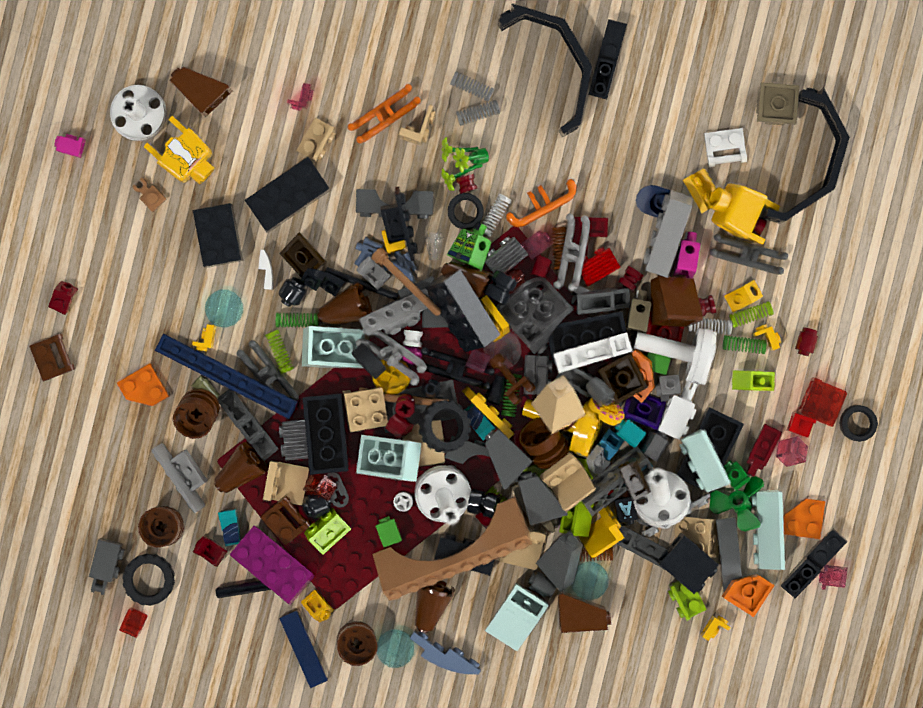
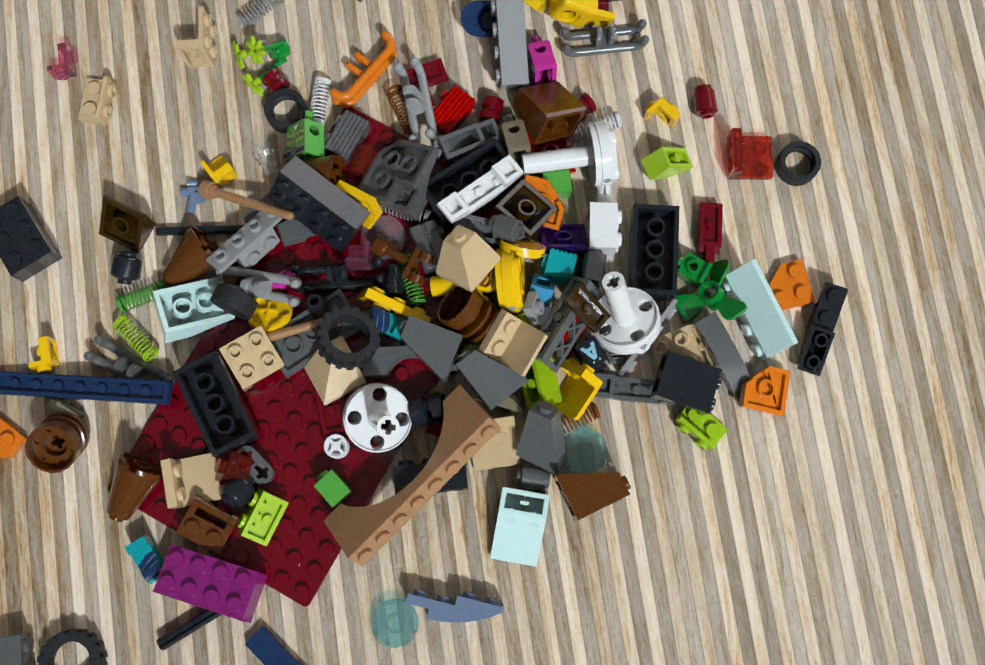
camera: 30 degrees left, 10 degrees down
reddish brown wheel [138,506,185,548] -> none
light grey bracket [151,443,208,513] -> none
dark red bracket [193,536,227,567] -> none
clear light blue tile [205,290,243,327] -> none
dark grey slope [217,389,279,461] -> none
black brick [245,157,331,233] -> none
white slope [258,250,273,290] -> none
flat silver brick [279,420,308,460] -> none
black slope [300,268,345,297] -> none
yellow bracket [301,589,334,622] -> none
reddish brown wheel [336,621,377,666] -> none
orange piece [347,84,421,144] -> none
dark grey arch [356,189,434,219] -> none
light grey bracket [356,257,390,290] -> none
light aqua brick [356,435,421,481] -> none
black bracket [380,187,418,261] -> none
sand blue piece [383,250,417,283] -> none
dark red brick [385,413,413,440] -> none
dark red wheel [395,394,415,418] -> none
white wheel [403,330,423,347] -> none
reddish brown cone [415,581,455,633] -> none
black wheel [484,270,518,305] -> none
clear pink bracket [521,230,552,259] -> none
dark red brick [531,255,553,279] -> none
light grey bracket [655,375,681,402] -> none
light aqua slope [679,429,730,492] -> none
yellow bracket [700,615,731,641] -> none
bright green piece [723,335,767,354] -> none
yellow bracket [724,280,763,312] -> none
lime piece [729,301,774,328] -> none
clear pink panel [776,436,808,467] -> none
red panel [786,412,817,437] -> none
clear pink bracket [819,565,848,590] -> none

